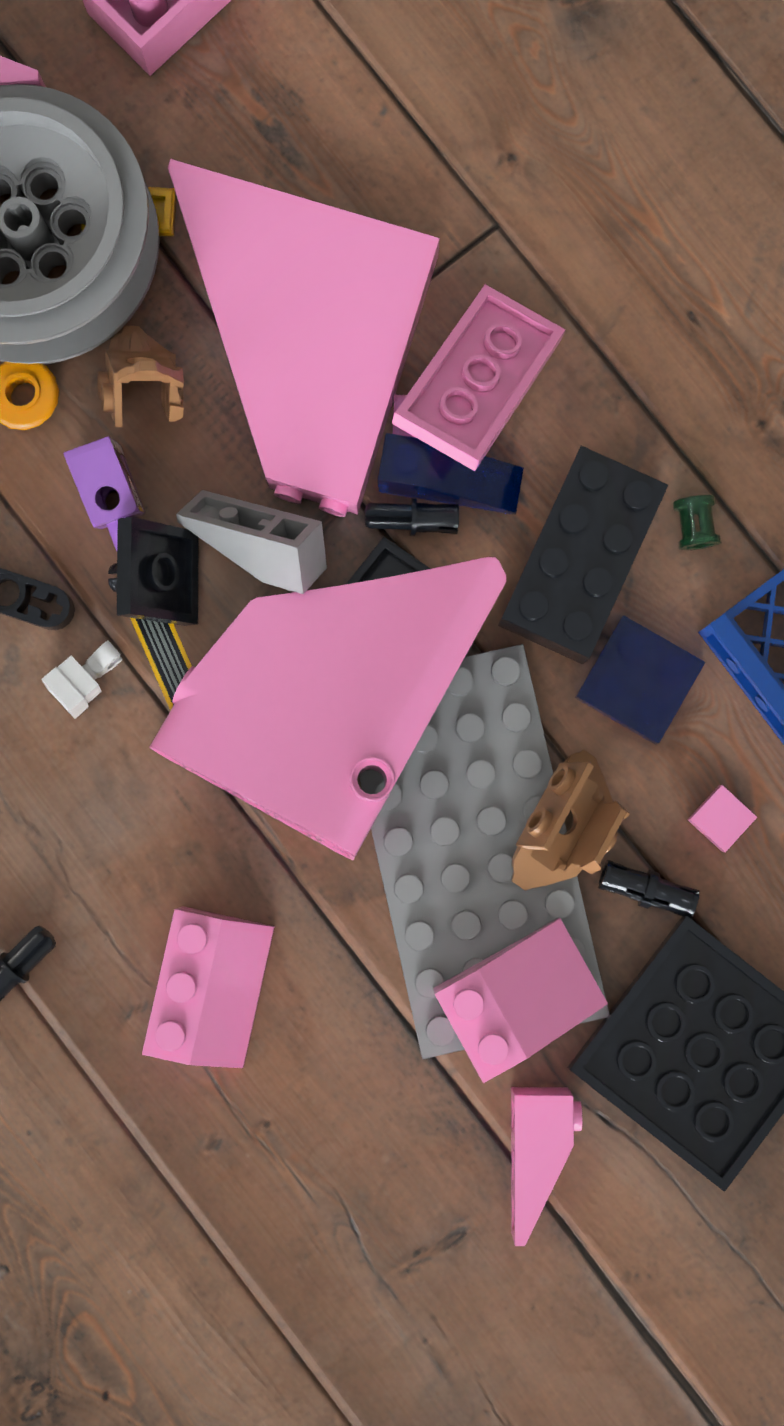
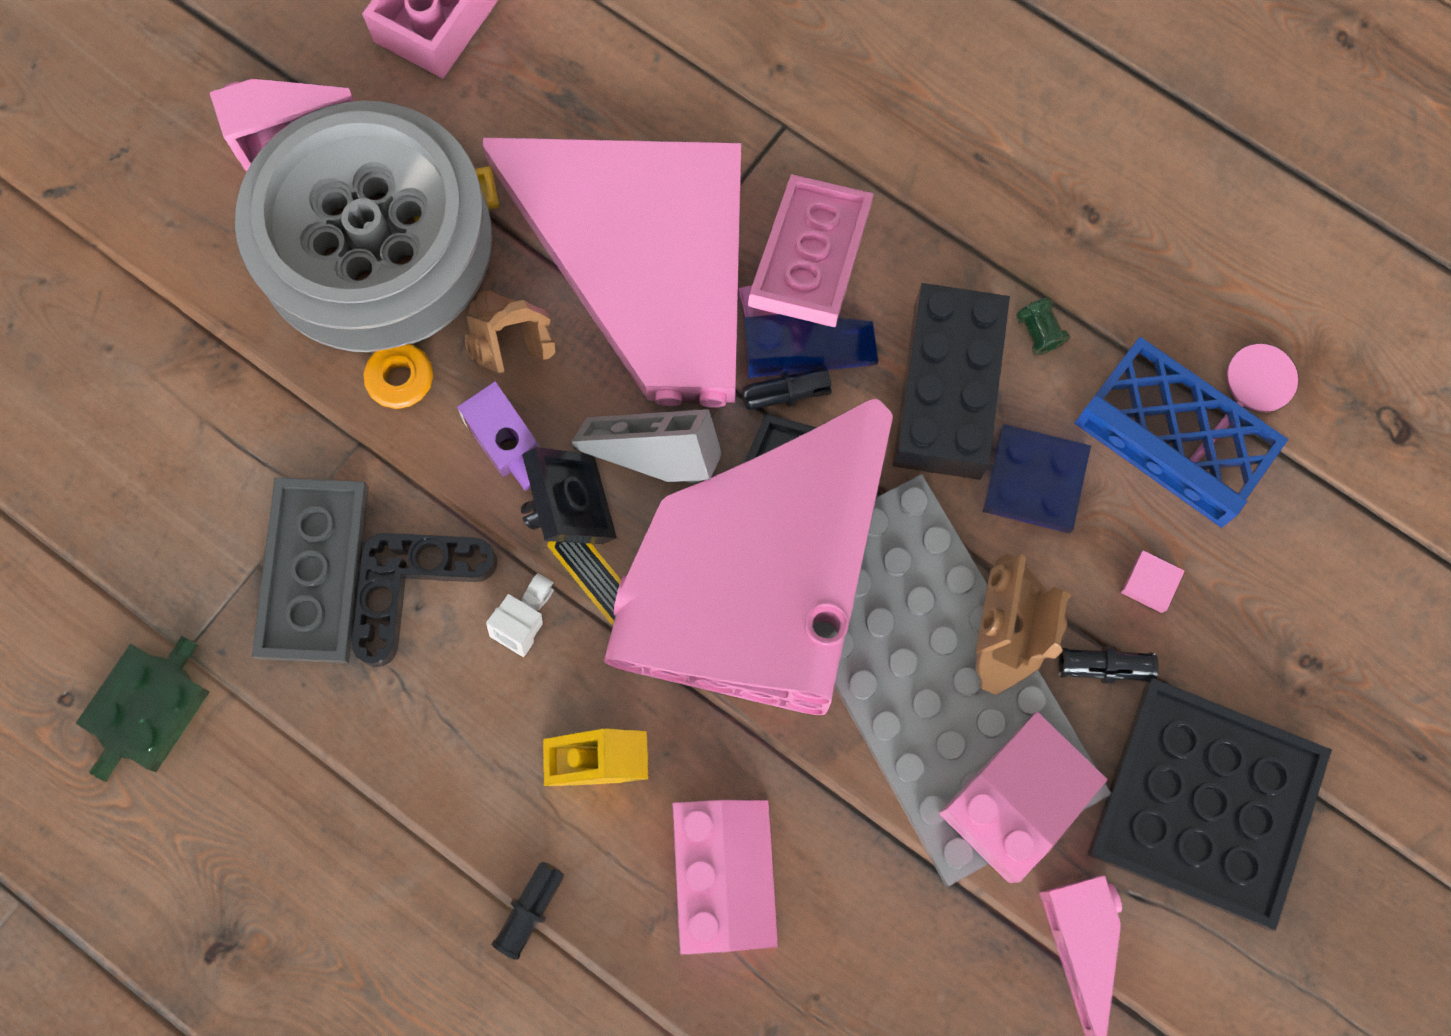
camera: 20 degrees left, 10 degrees down
none -> yellow slope [543,728,648,786]

